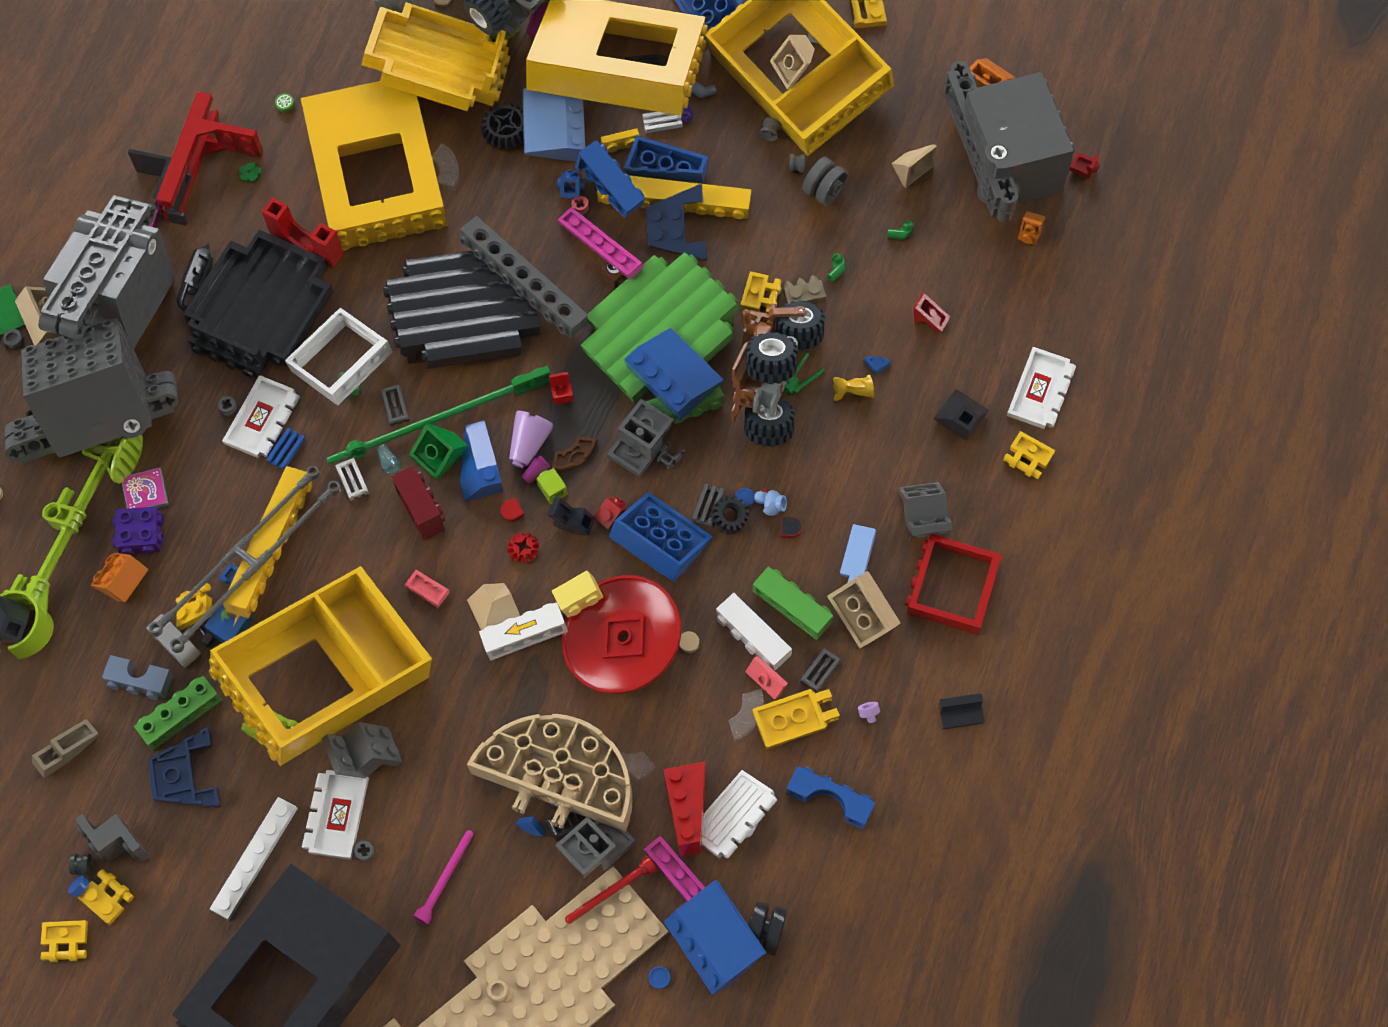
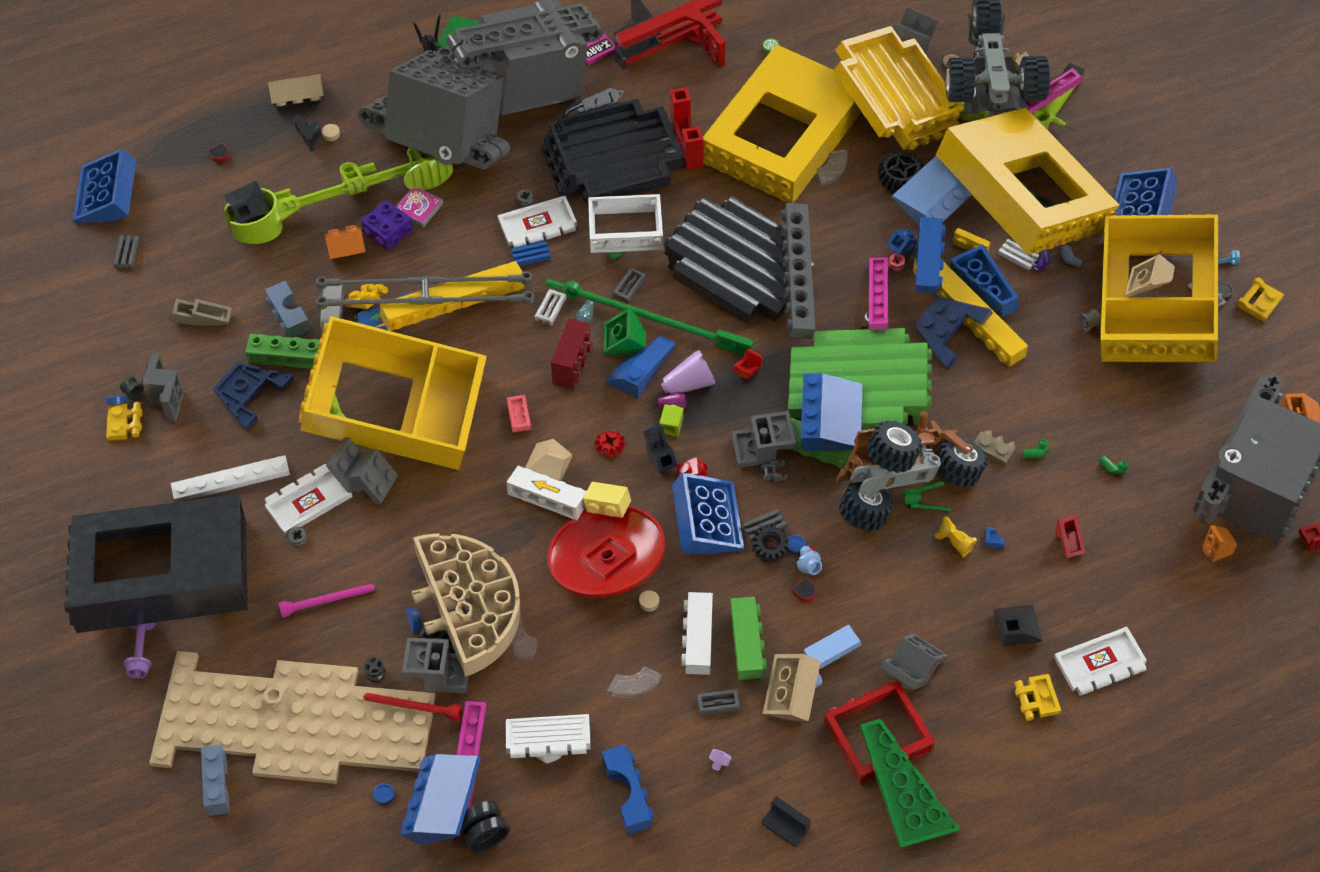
camera: 45 degrees right, 10 degrees down
yellow plate [41,920,88,962] -> none
green plant [239,161,262,183] -> none
red tile [500,497,525,522] -> none
reddish brown tile [551,436,597,472] -> none
red wedge [663,762,706,857] -> none
yellow plate [740,271,782,314] -> none
coral plate [745,656,788,700] -> none
yellow tile [752,689,840,750] -> none
dark grey wheel [789,153,805,173] -> none
dark grey wheel [802,156,849,206] -> none
tan slope [892,144,937,188] -> none
none -> pearl dark grey wheel [364,657,386,682]
none -> green wing [859,719,961,849]

